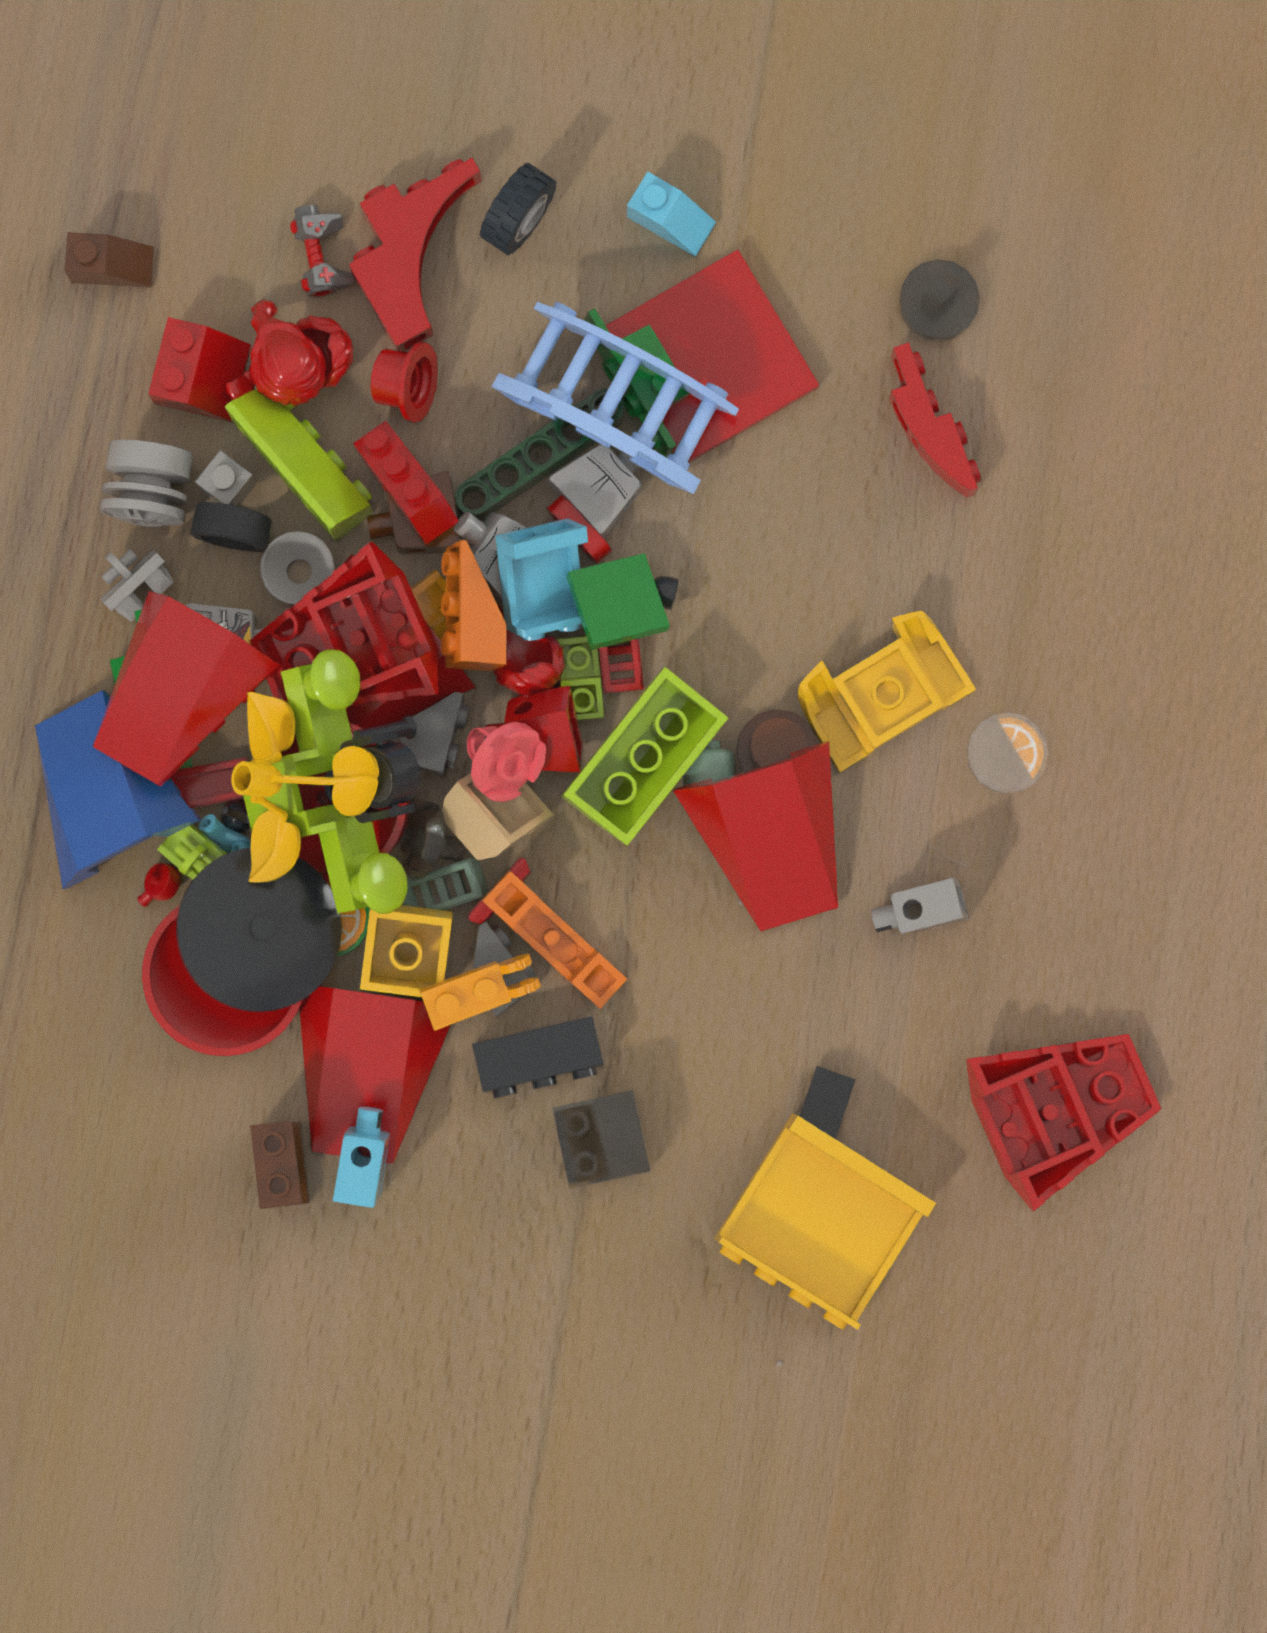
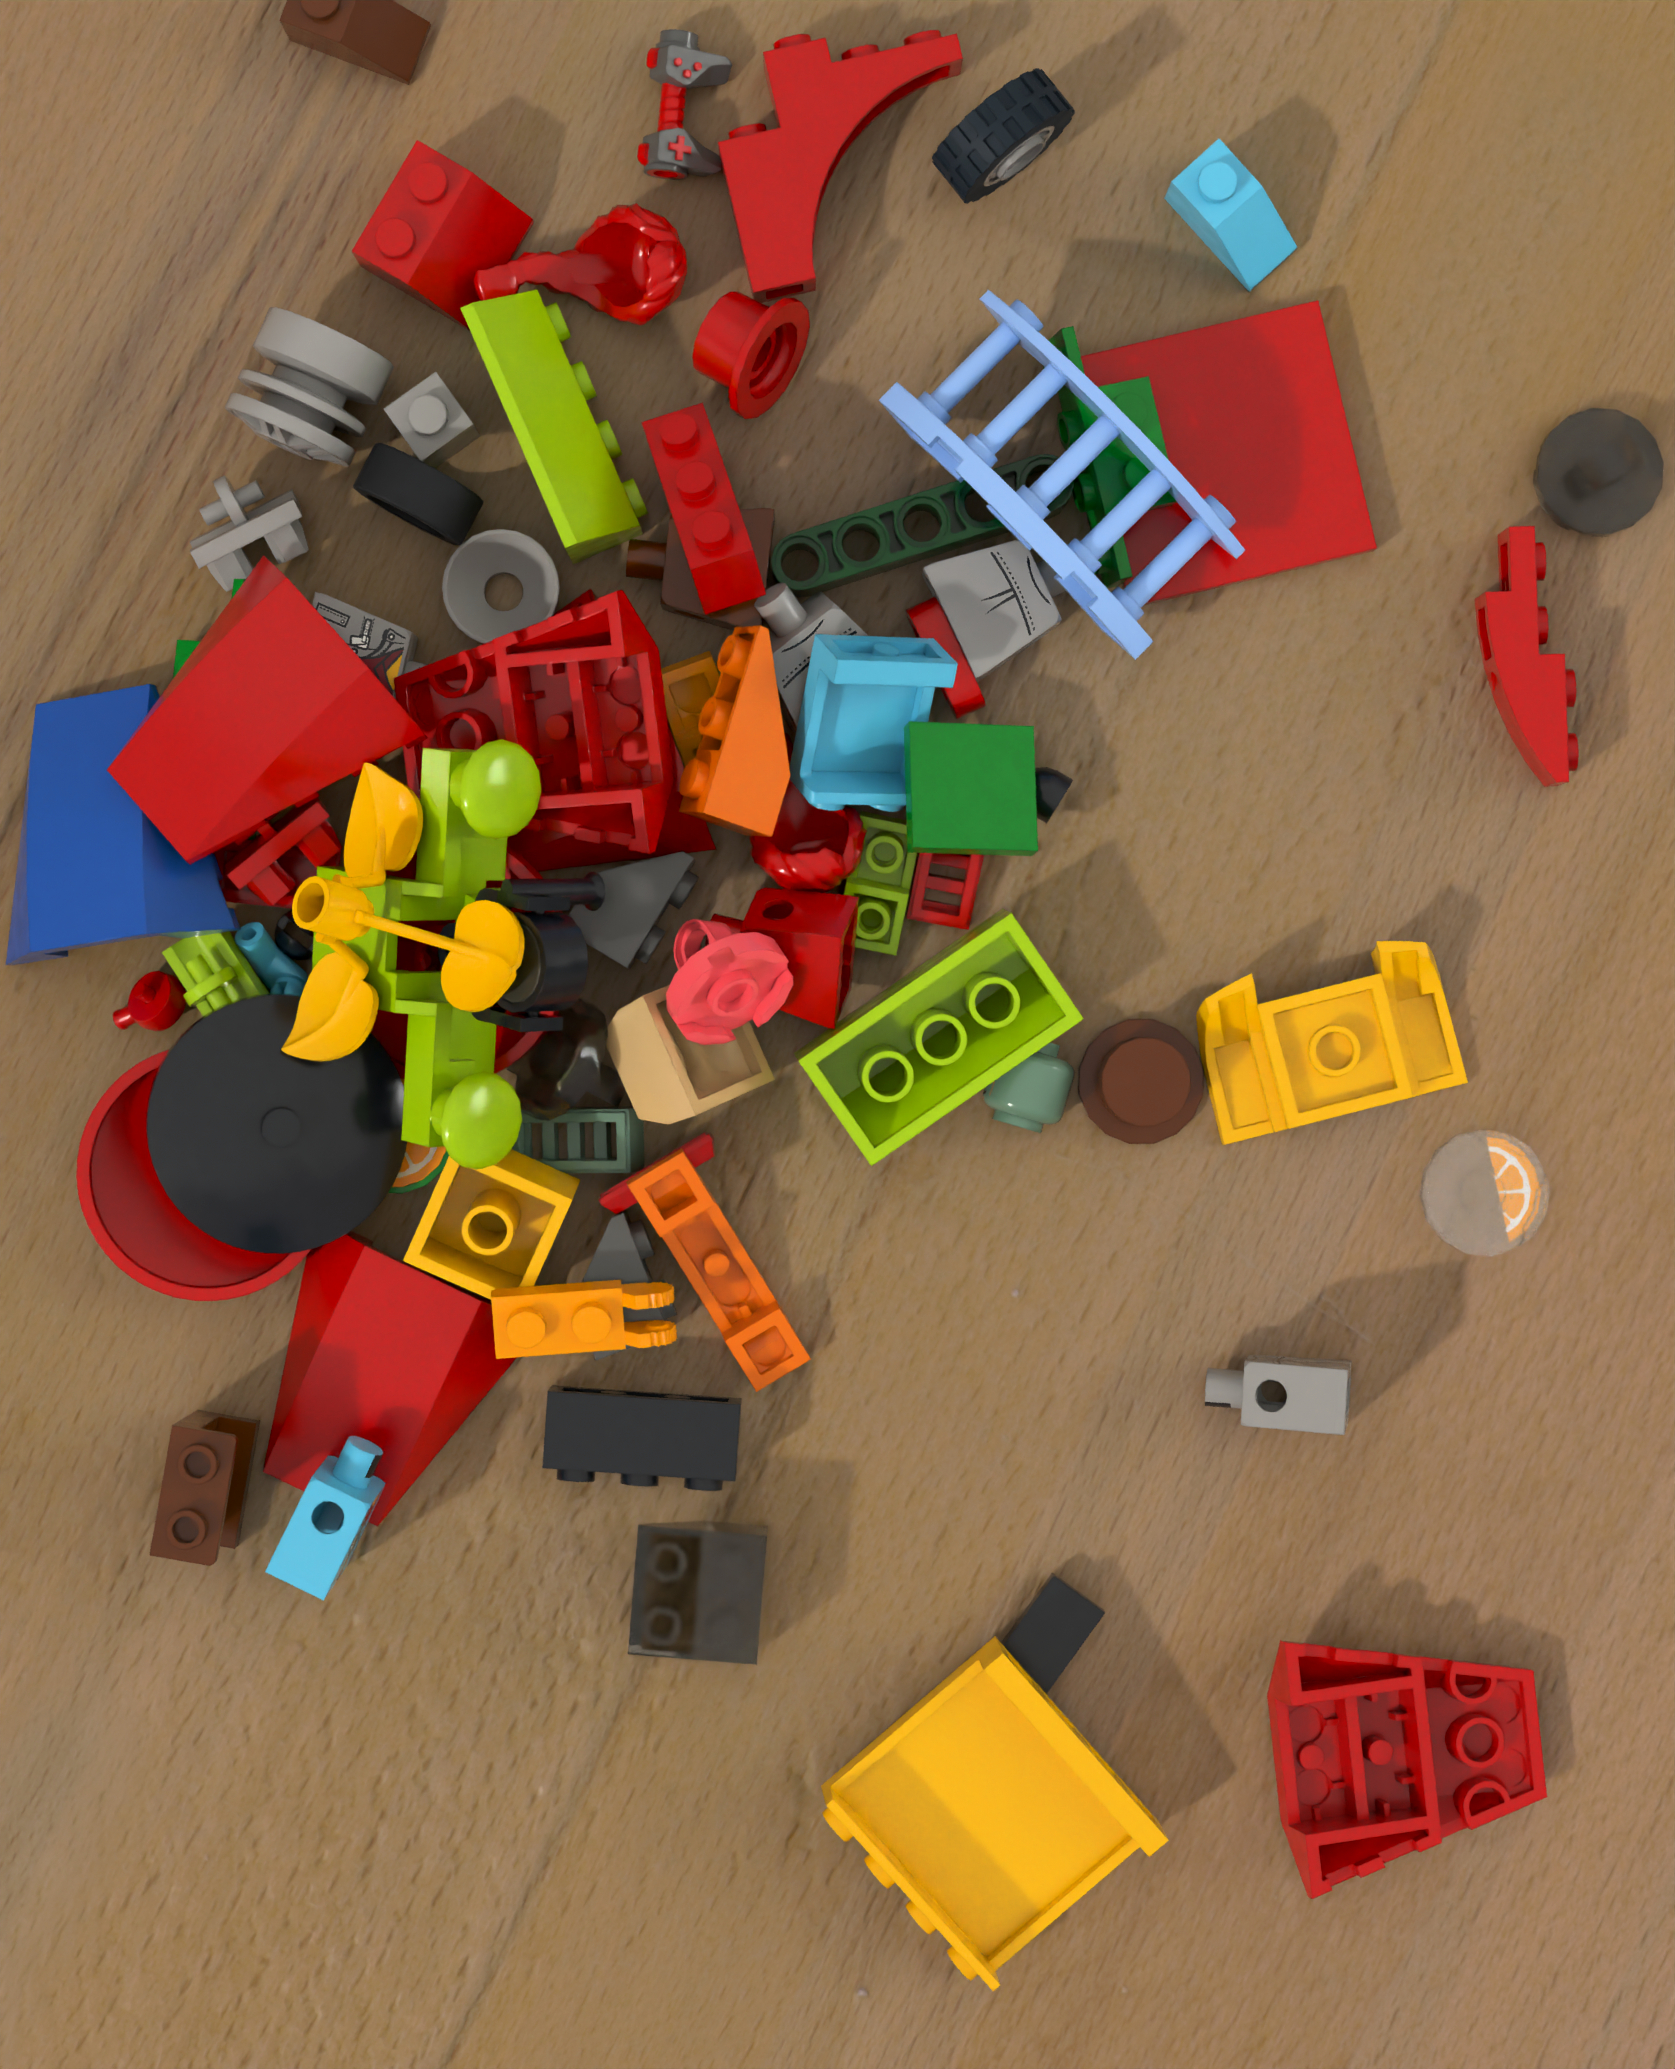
camera: 20 degrees right, 5 degrees up
red hair [250,299,326,406] -> none
red wedge [673,741,838,932] -> none
none -> red hips [223,797,342,906]

